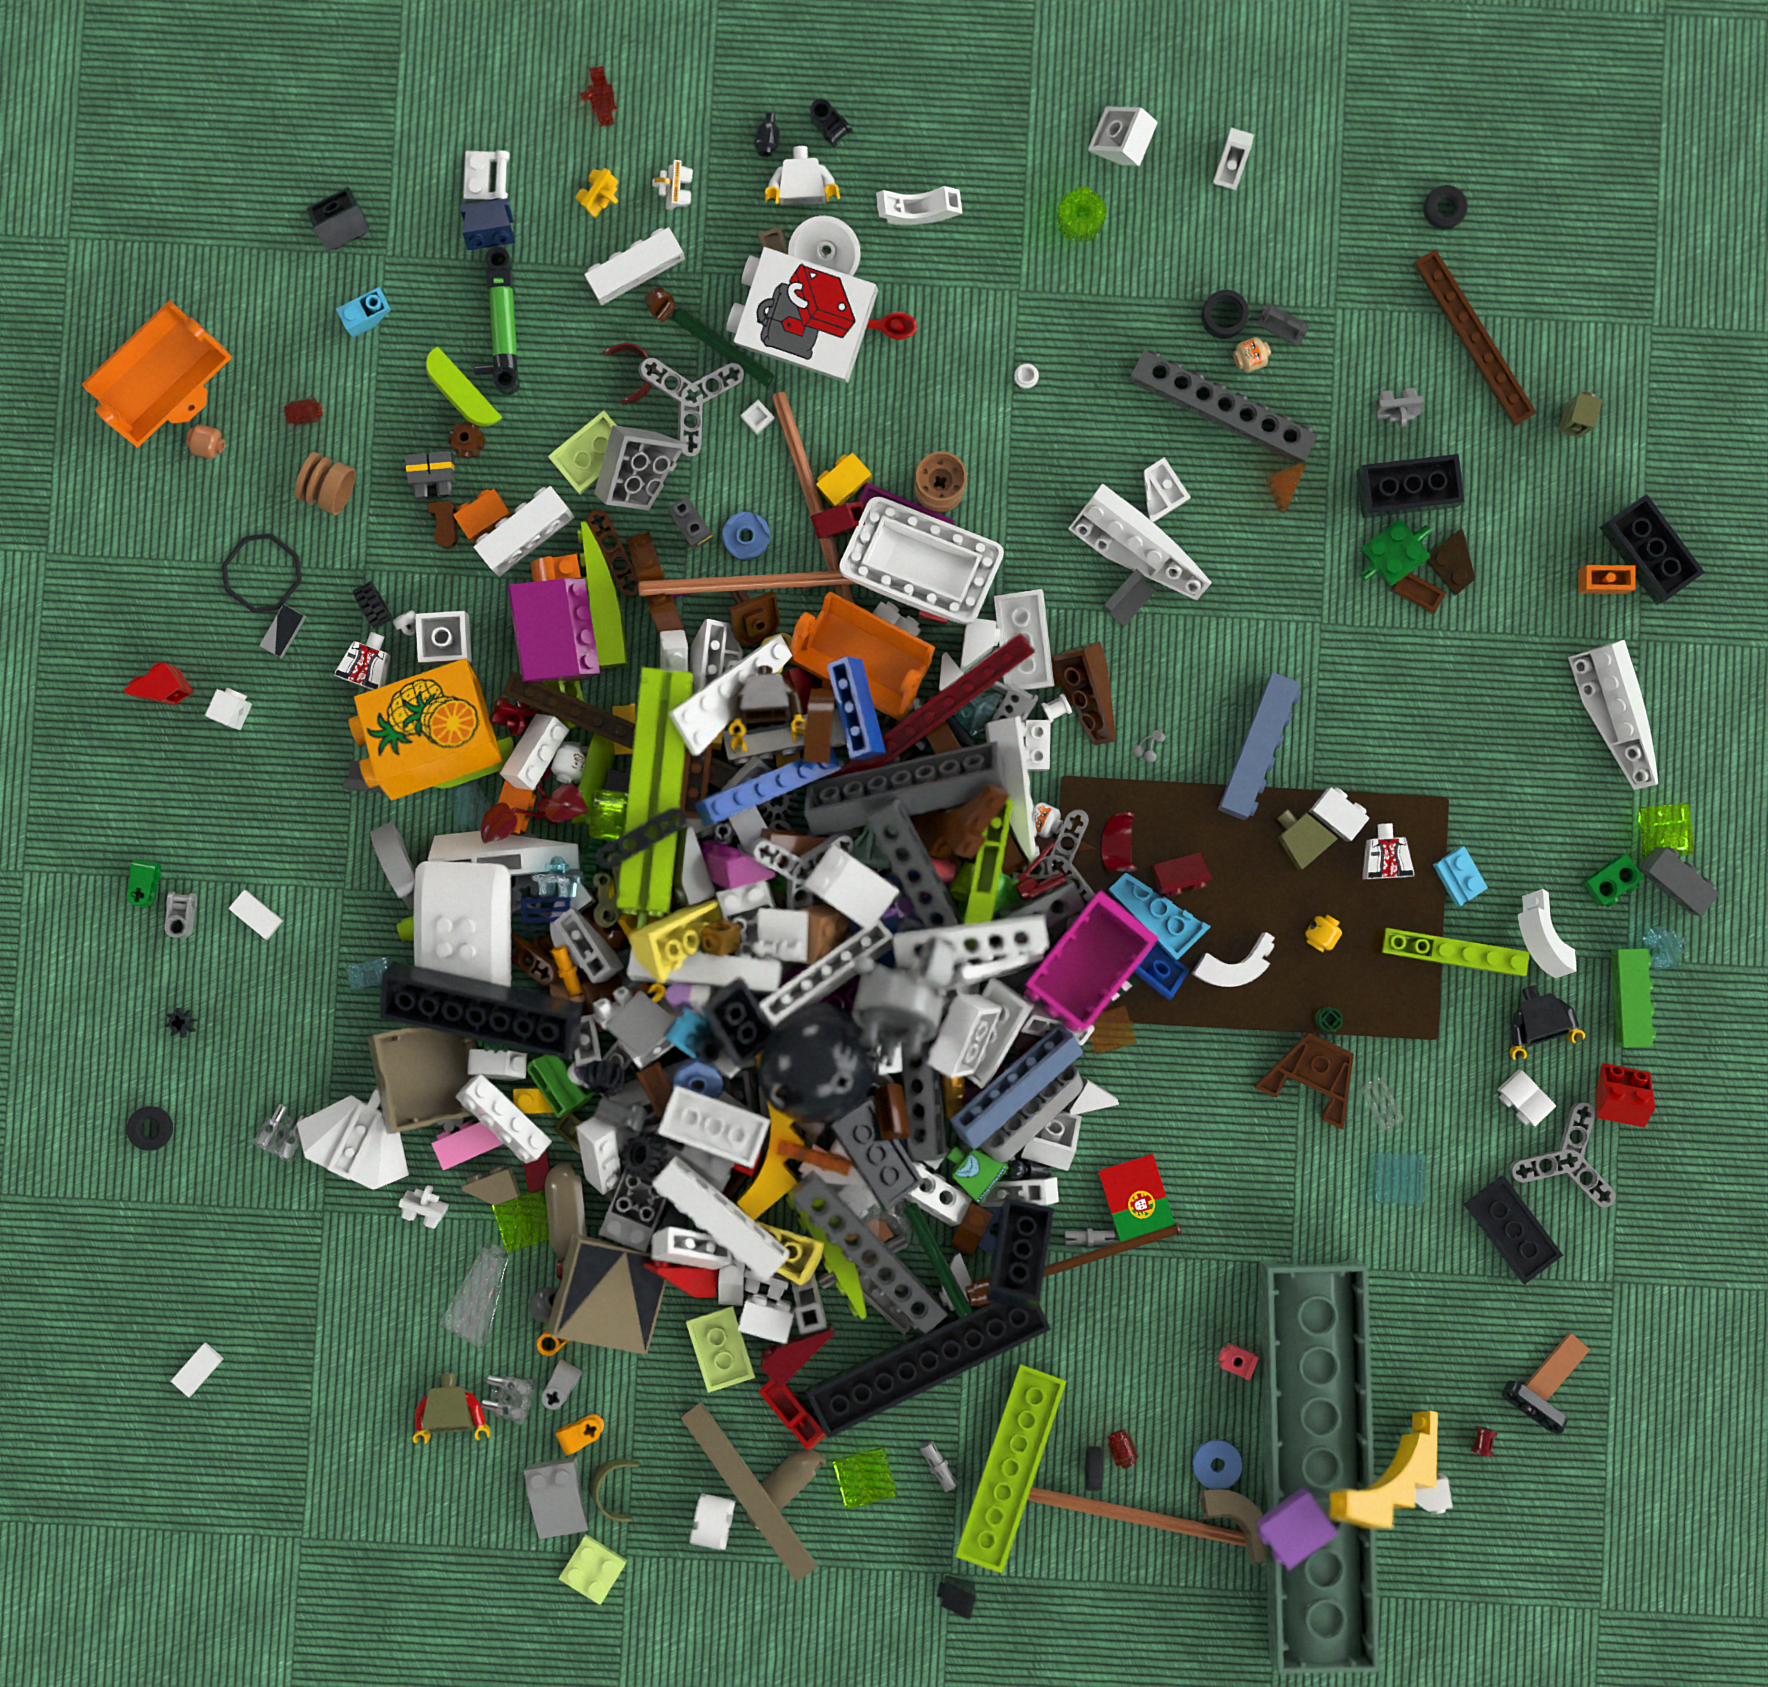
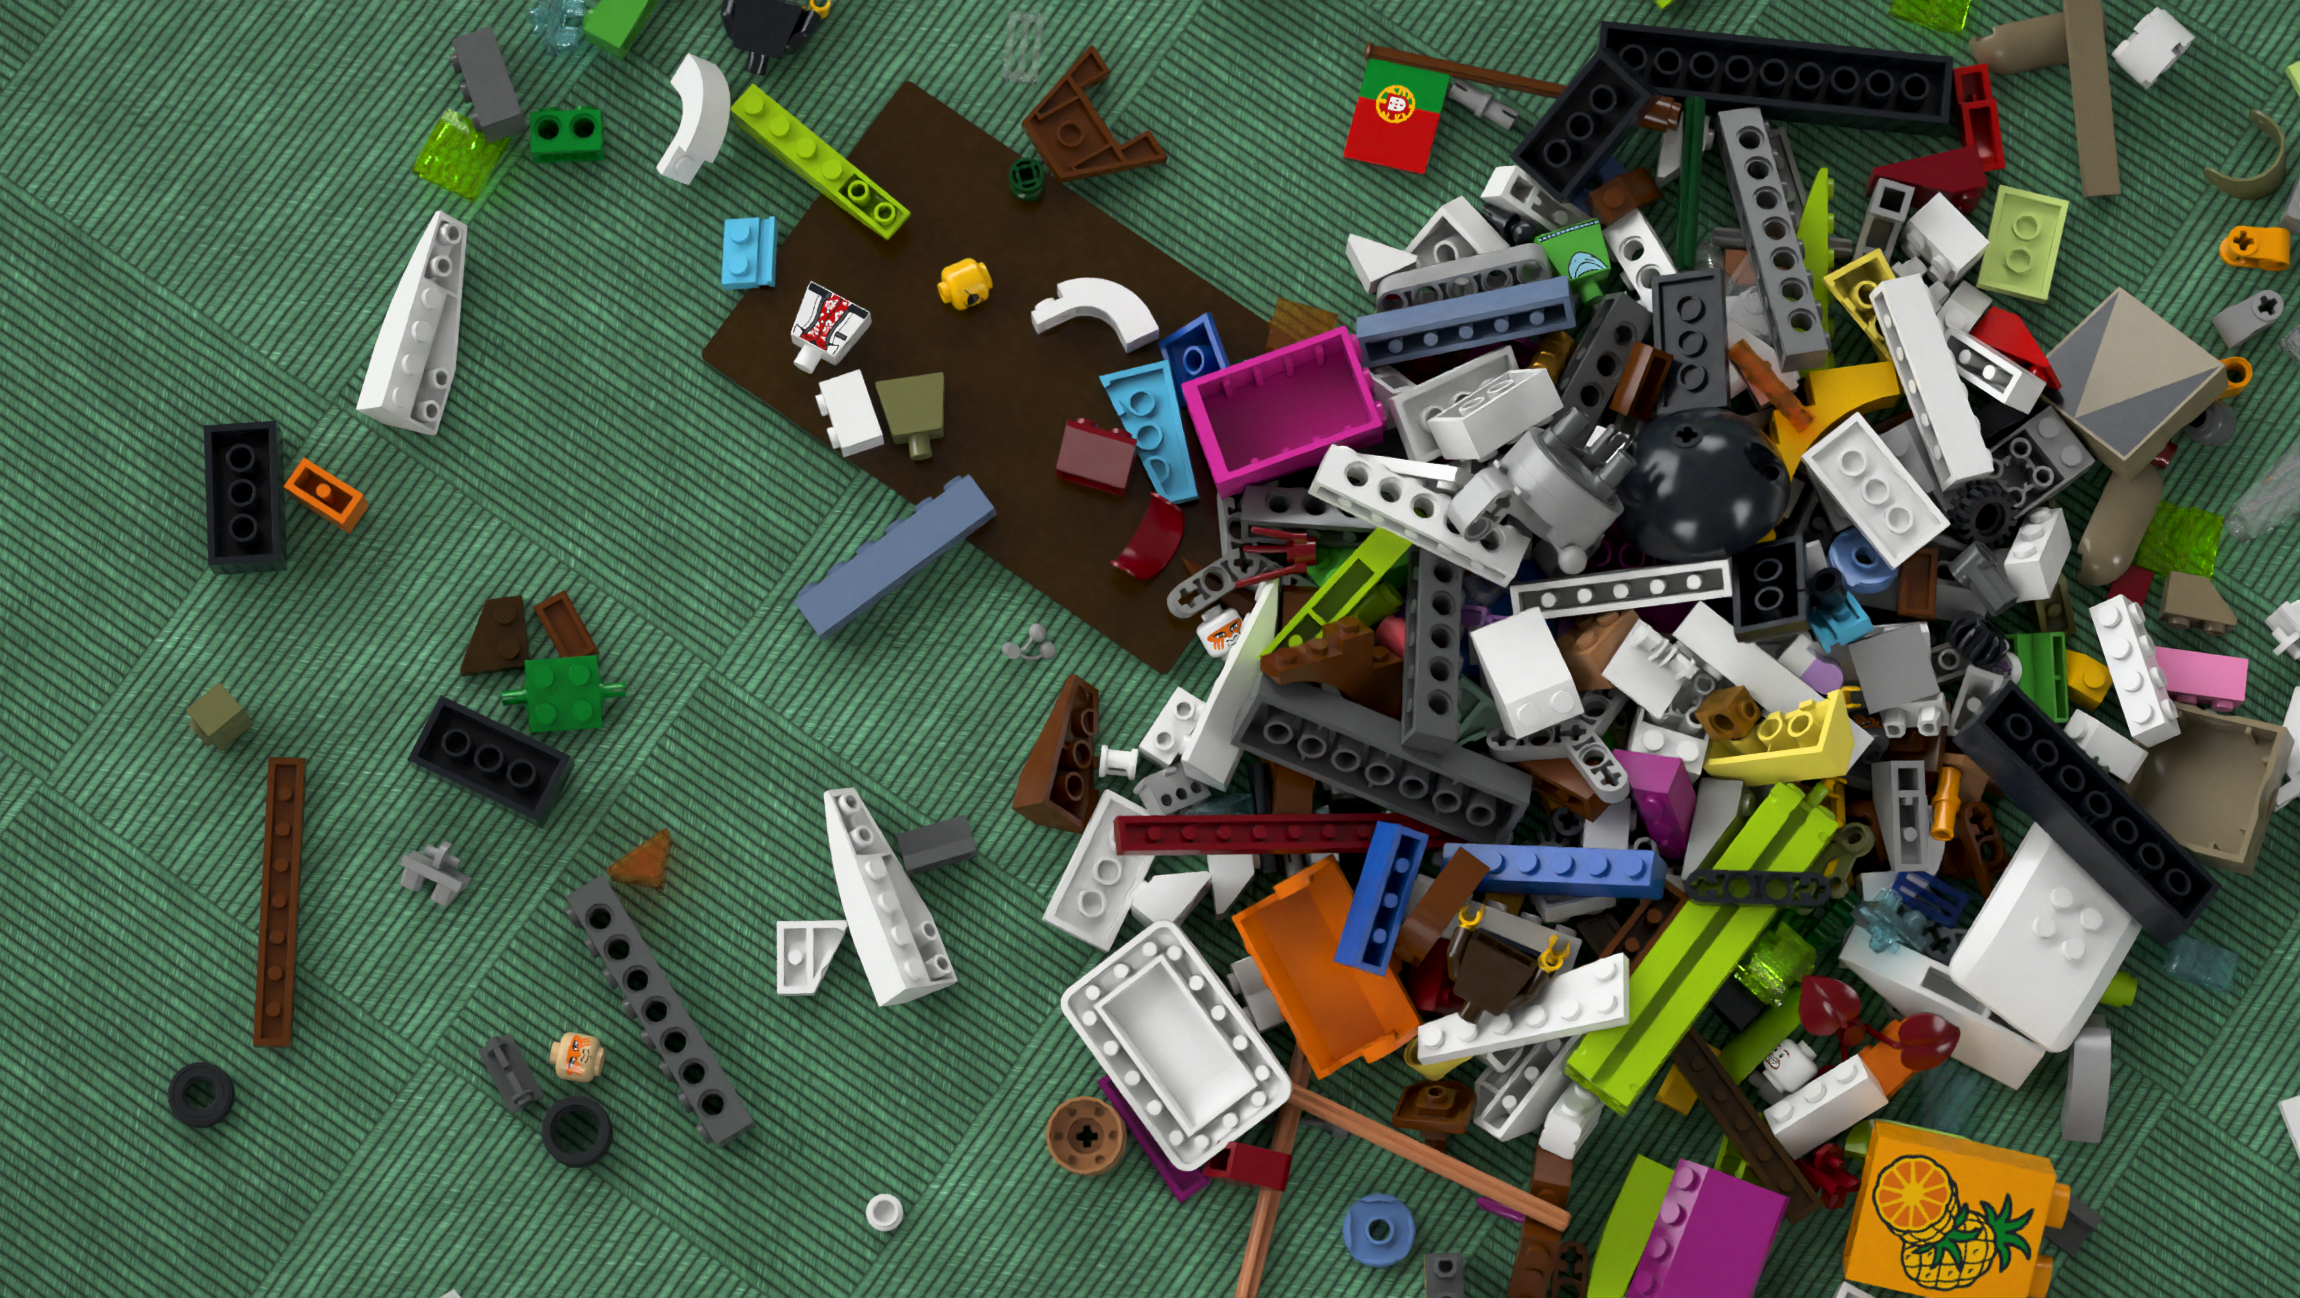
camera: 145 degrees left, 10 degrees down
yellow brick [816,452,872,508] -> none

